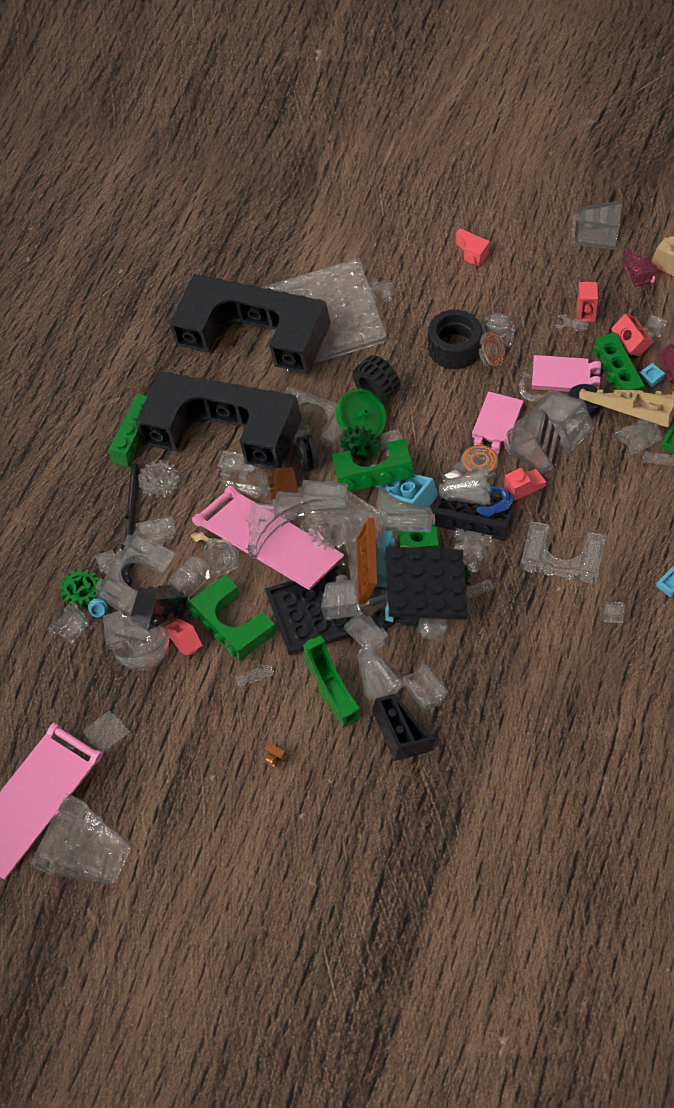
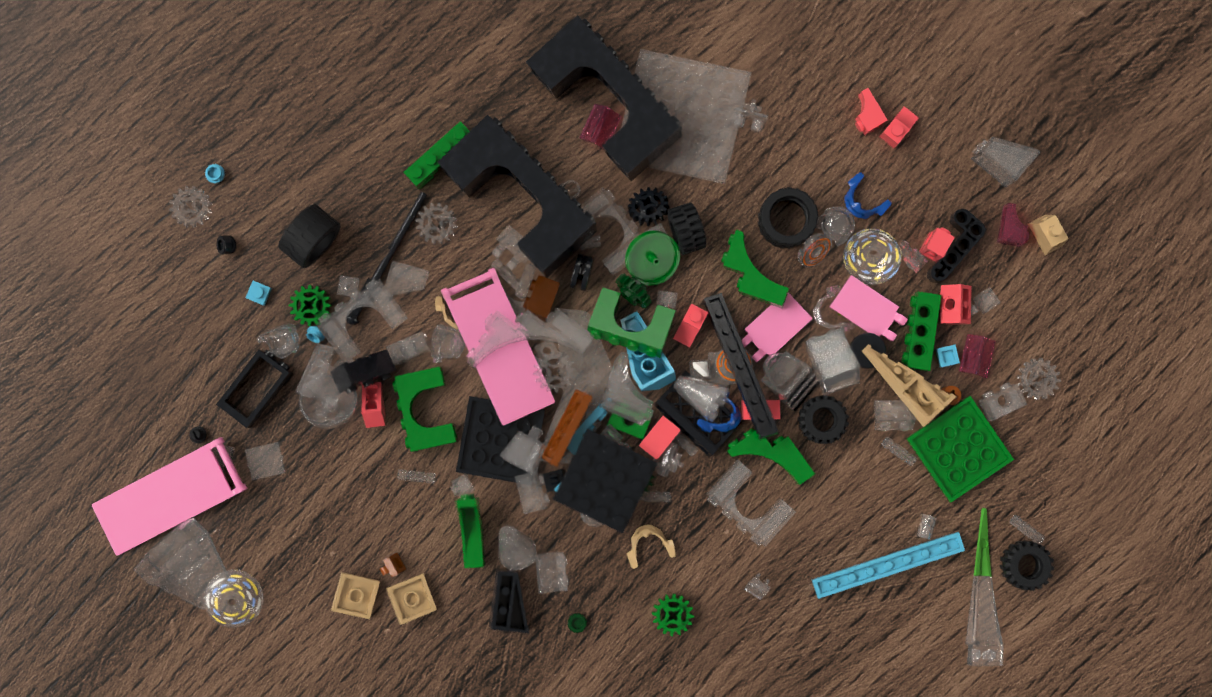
camera: 25 degrees right, 30 degrees up
none -> black piece [189,426,207,444]
none -> clear dish [204,570,264,628]
none -> black window [216,349,293,428]
none -> medium azure plate [245,281,272,306]
none -> black tyre [278,204,341,268]
none -> tan hinge [331,572,380,619]
none -> tan hinge [386,574,437,625]
none -> clear plate [450,474,475,498]
none -> dark green tile [567,613,587,633]
none -> clear pink panel [579,104,621,149]
none -> black gear [627,187,670,226]
none -> tan helmet [627,525,676,569]
none -> coral panel [639,416,681,460]
none -> green gear [652,593,694,636]
none -> coral arch [673,304,709,348]
none -> black plate [703,293,779,440]
none -> green arch [721,230,789,309]
none -> green arch [726,427,815,485]
none -> black tyre [798,395,849,444]
none -> clear dish [843,228,902,285]
none -> blue helmet [844,172,892,219]
none -> coral arch [879,106,919,148]
none -> black beam [927,209,986,283]

